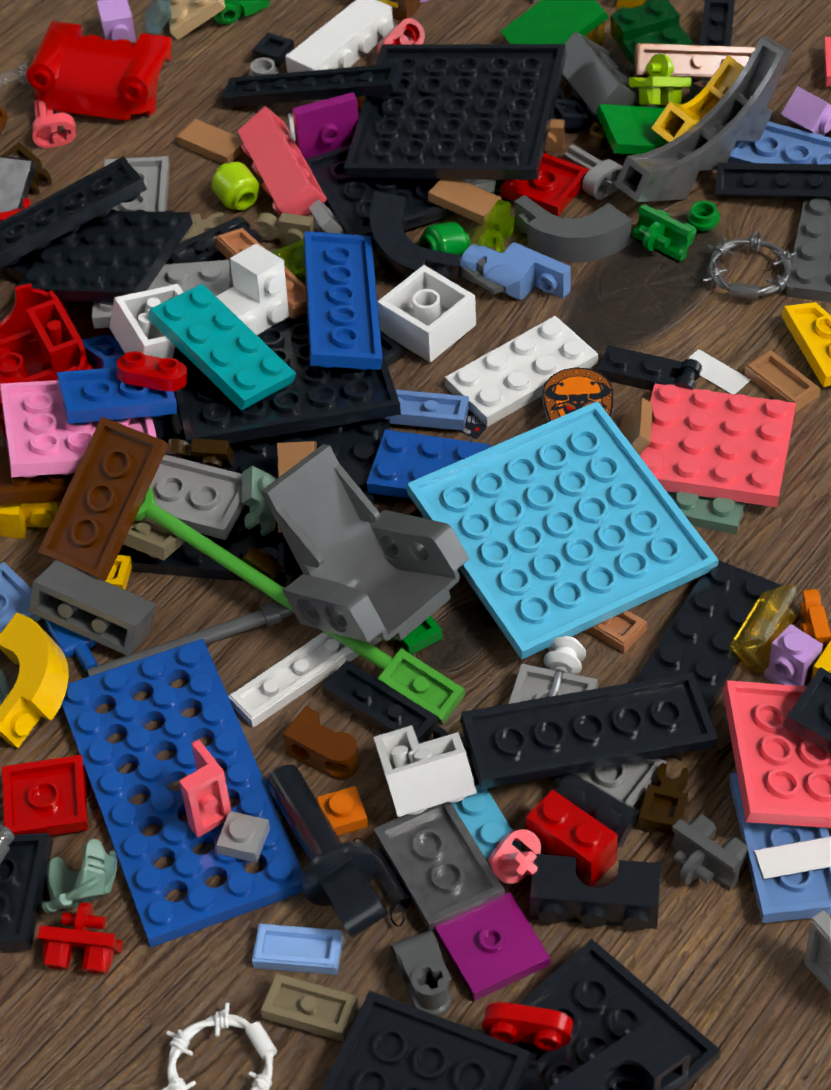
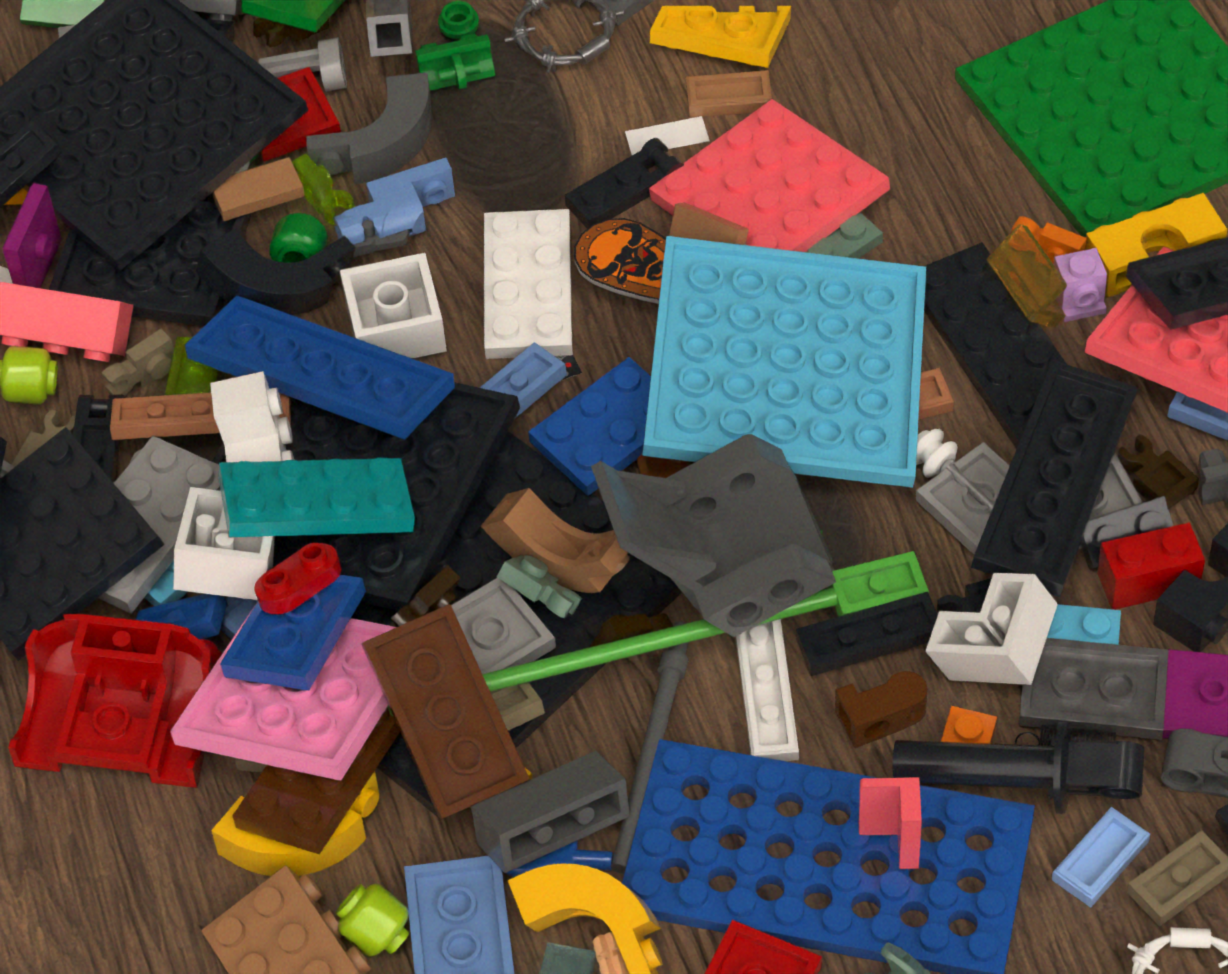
camera: 55 degrees left, 5 degrees up
light grey plate [216,811,270,863] -> none
light grey plate [309,199,344,234] -> none
coral piece [488,829,541,884] -> none

